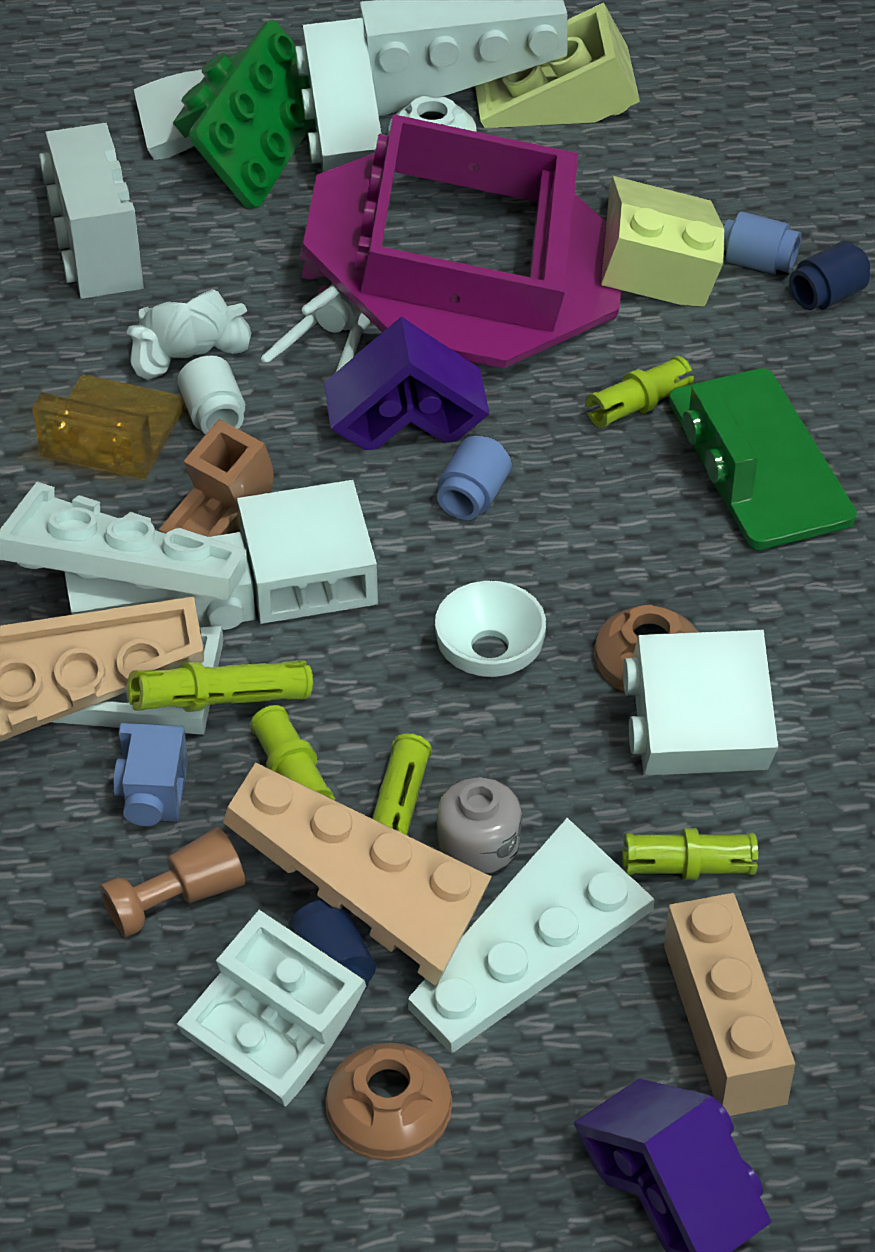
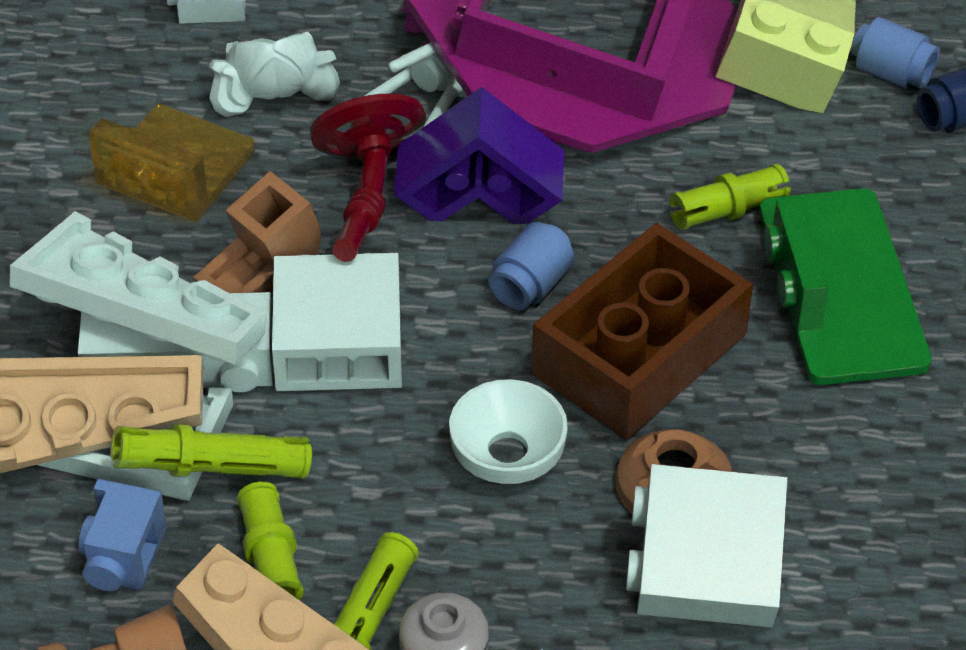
camera: 10 degrees right, 0 degrees up
light aqua brick [177,356,245,435] -> none
none -> dark red dish [310,93,426,262]
none -> reddish brown brick [531,222,753,440]

